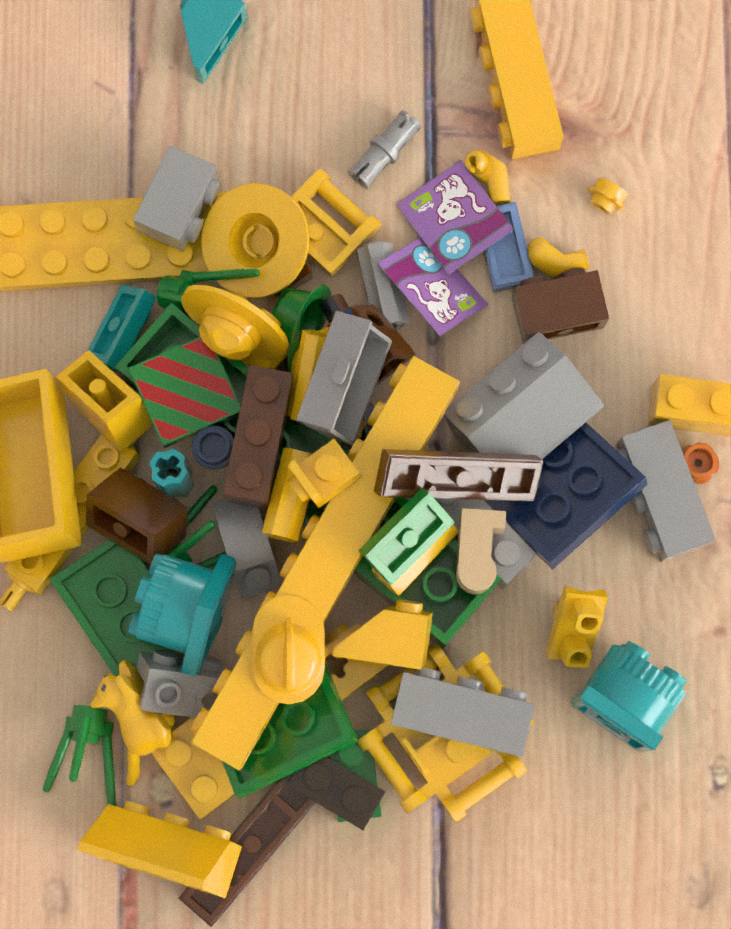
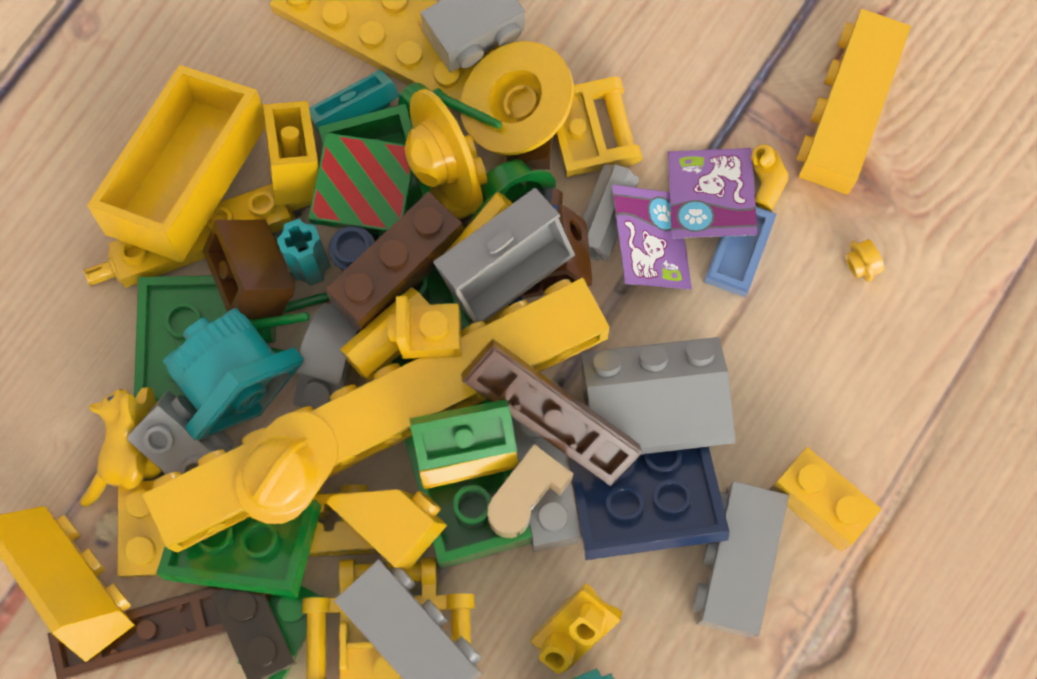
camera: 35 degrees right, 5 degrees down
green plant [43,705,116,806] -> none
light grey pin [348,110,421,189] -> none
reddish brown brick [512,268,609,344] -> none
yellow arm [527,237,589,277] -> none
orange plate [682,442,719,484] -> none

